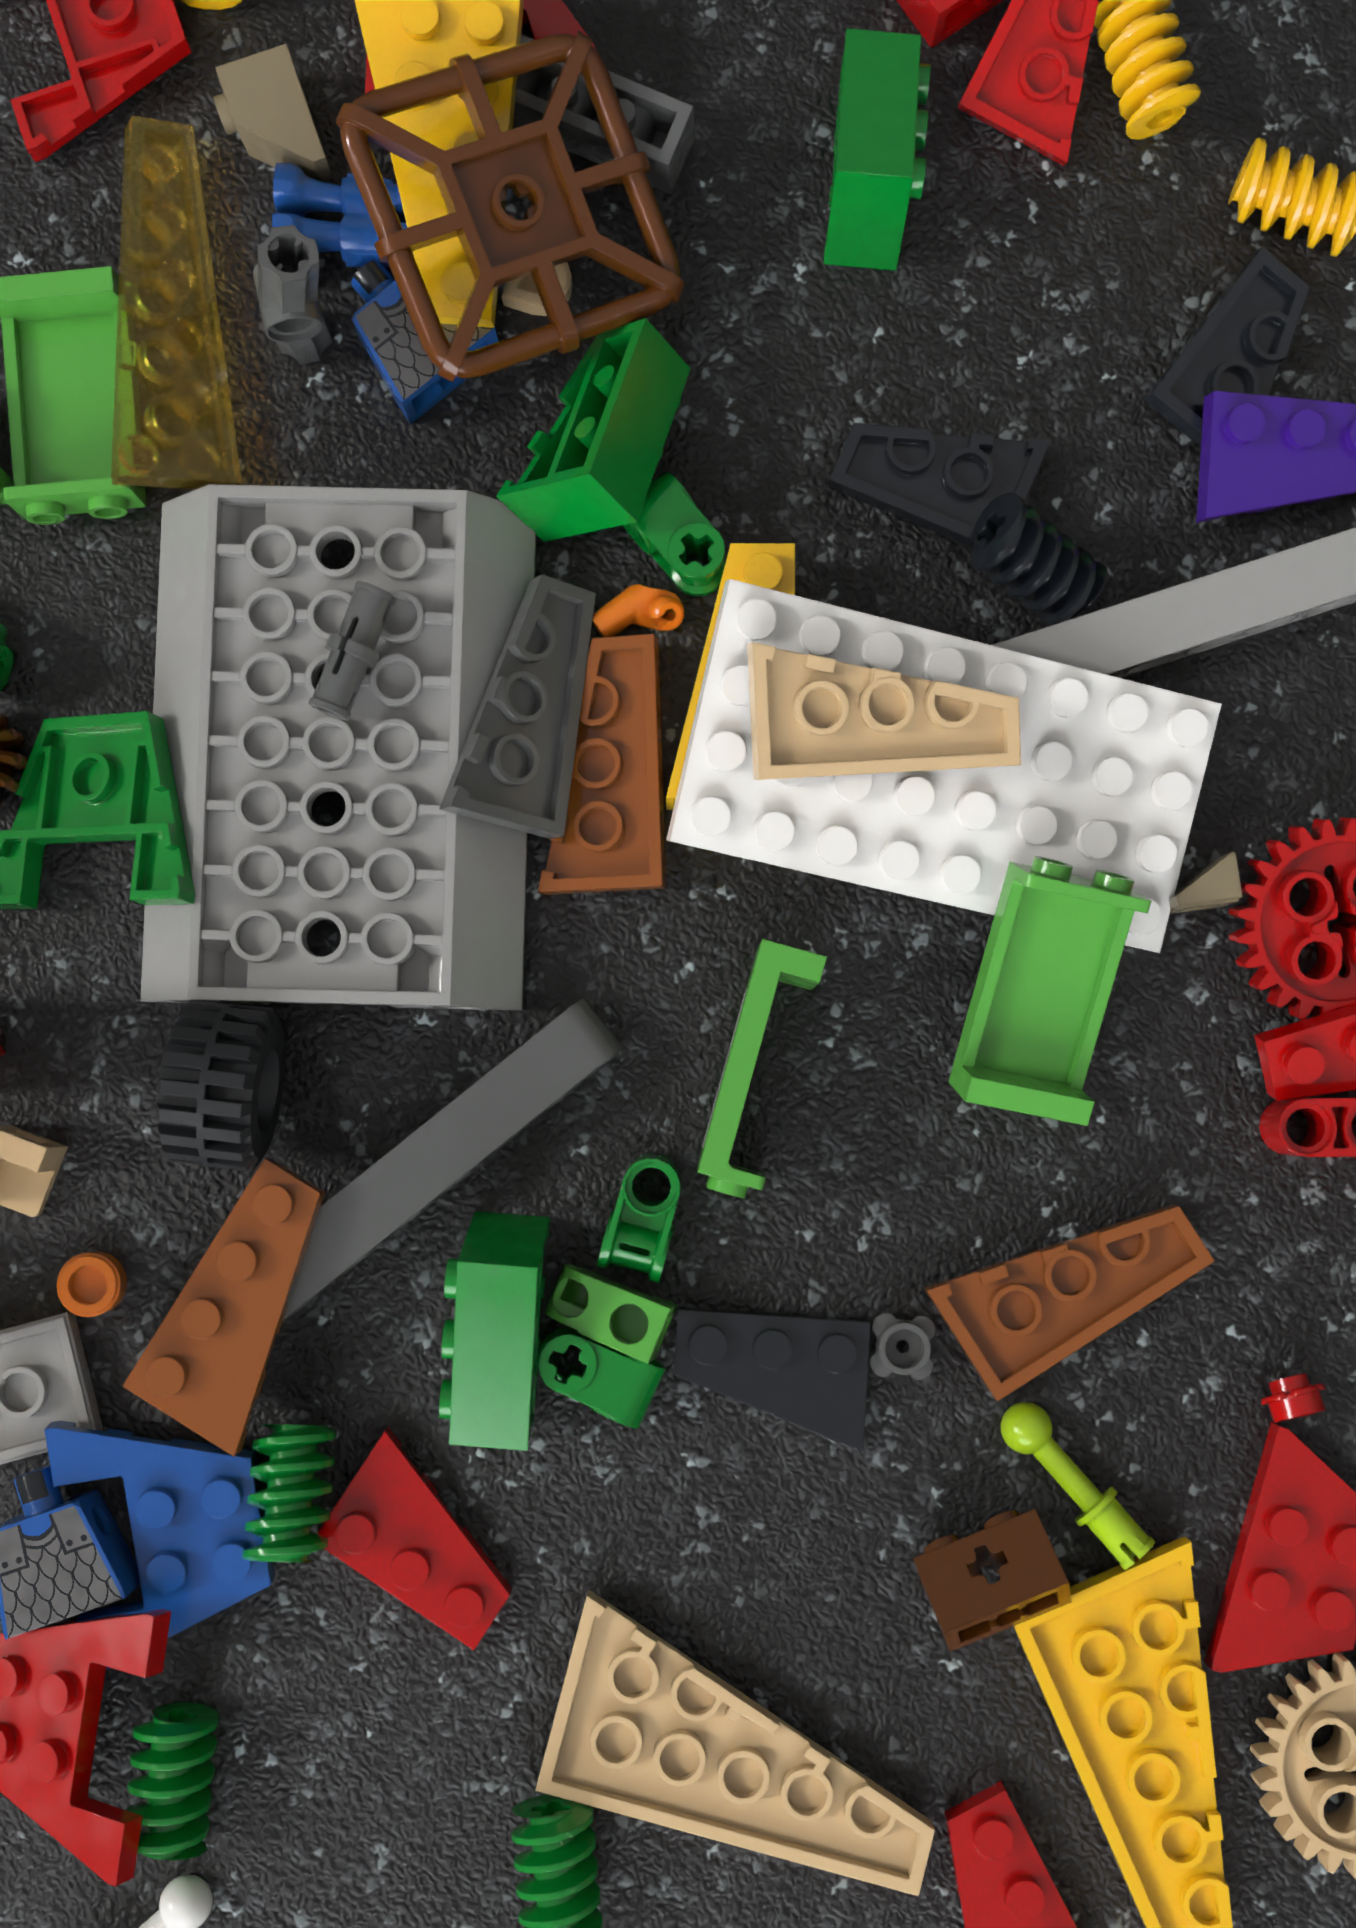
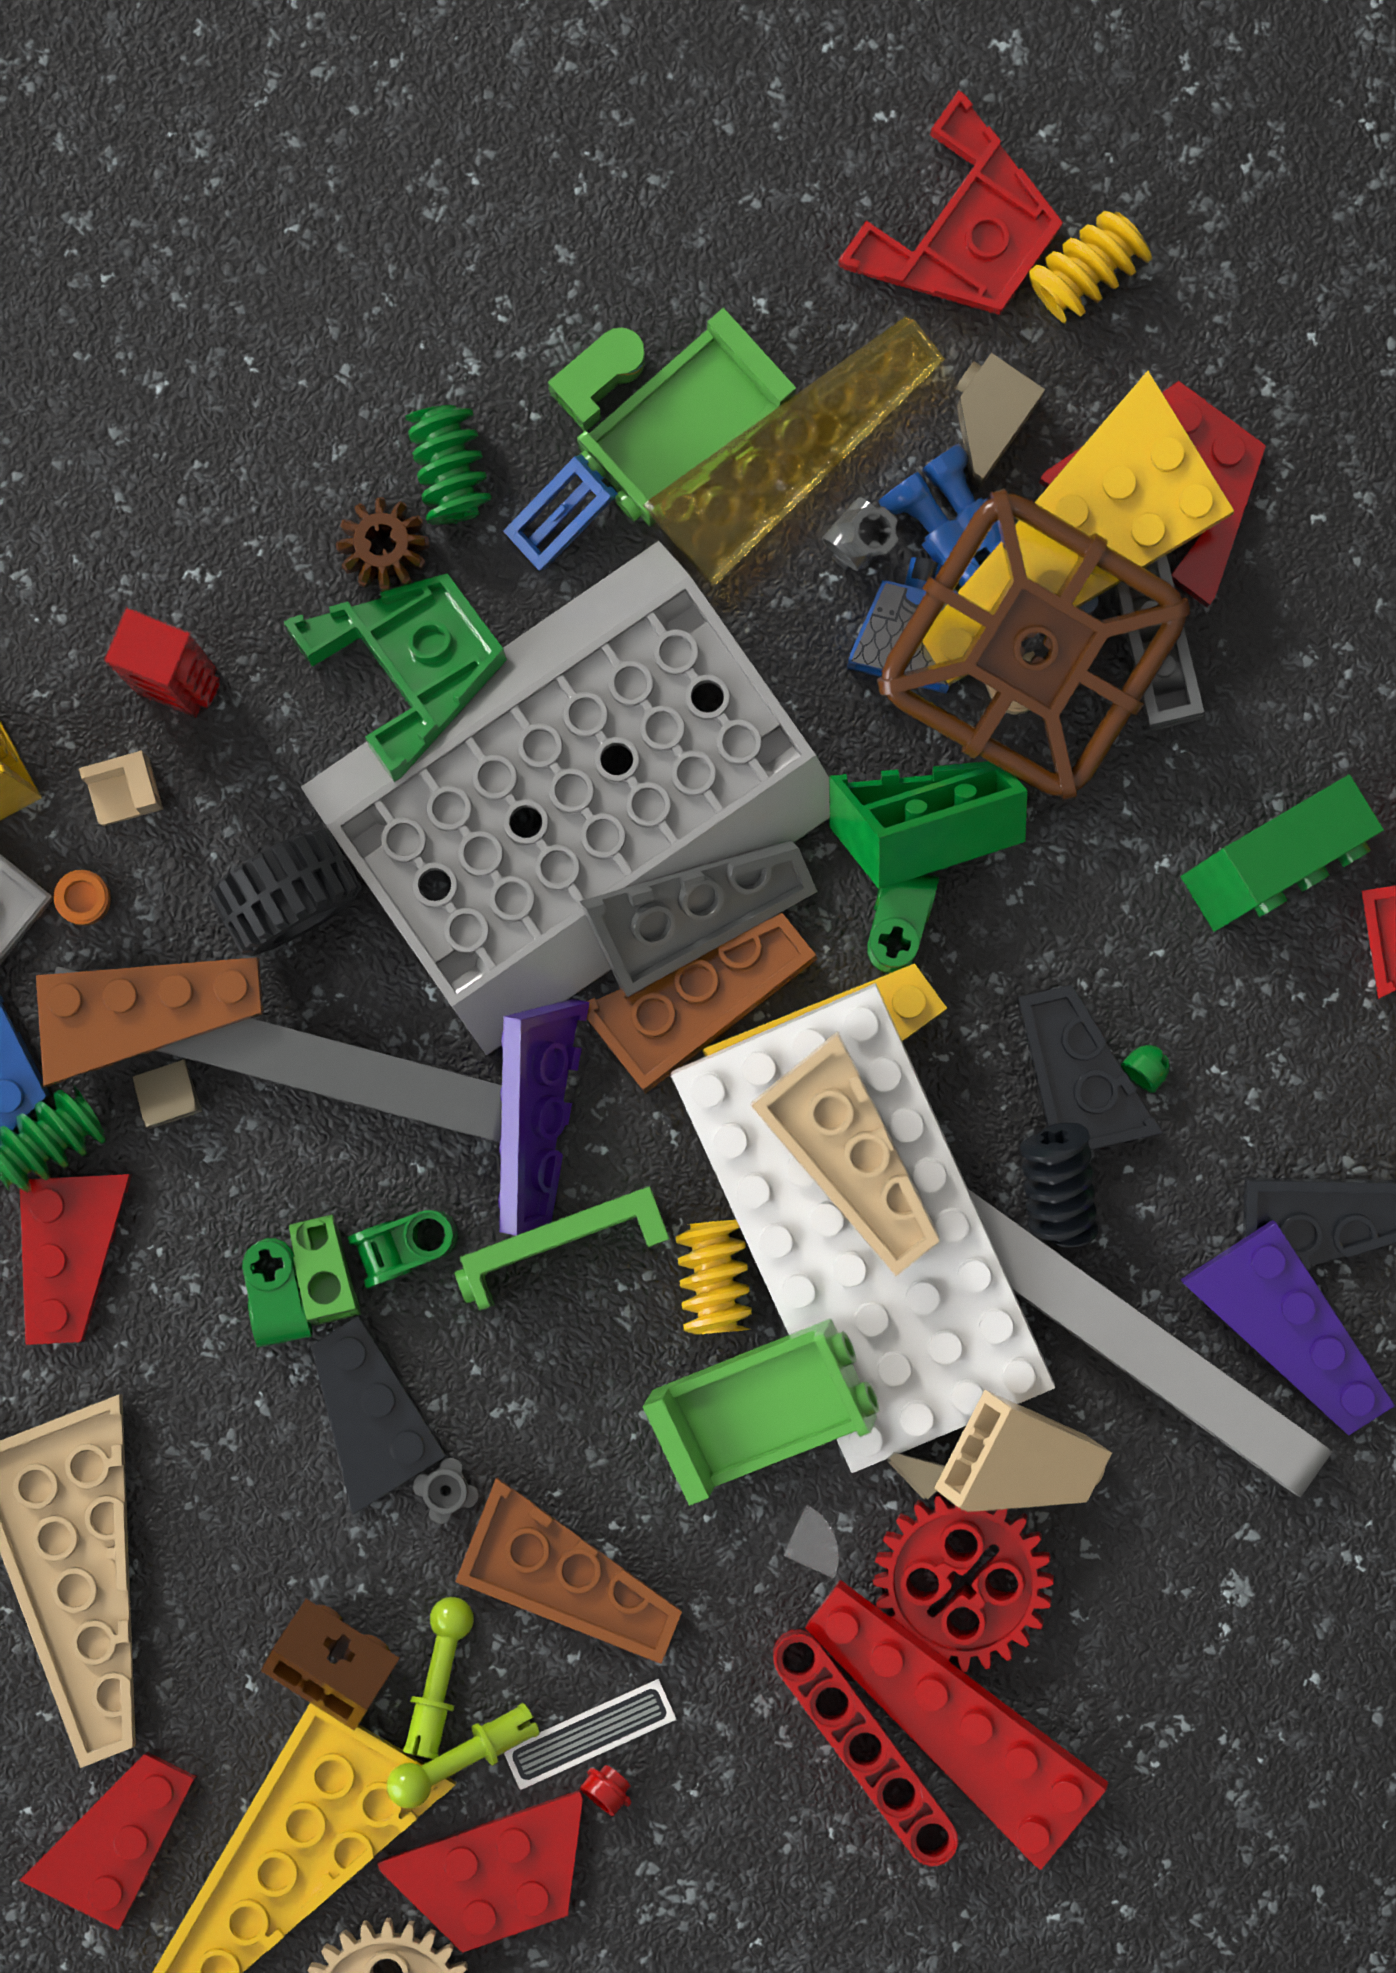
camera: 50 degrees right, 0 degrees up
dark grey pin [308,581,396,720] -> none
wedge [439,1211,550,1451] -> none
orange arm [592,584,684,638] -> none
none -> dark tan slope [132,1059,202,1129]
none -> lime pin [387,1703,540,1808]
none -> dark purple wing [498,999,590,1236]
none -> tile [503,454,618,571]
none -> sticker [504,1679,676,1790]
none -> yellow piece [676,1220,752,1334]
none -> clear tile [783,1504,839,1578]
none -> tan slope [934,1390,1112,1512]
none -> green hinge [1121,1045,1170,1093]

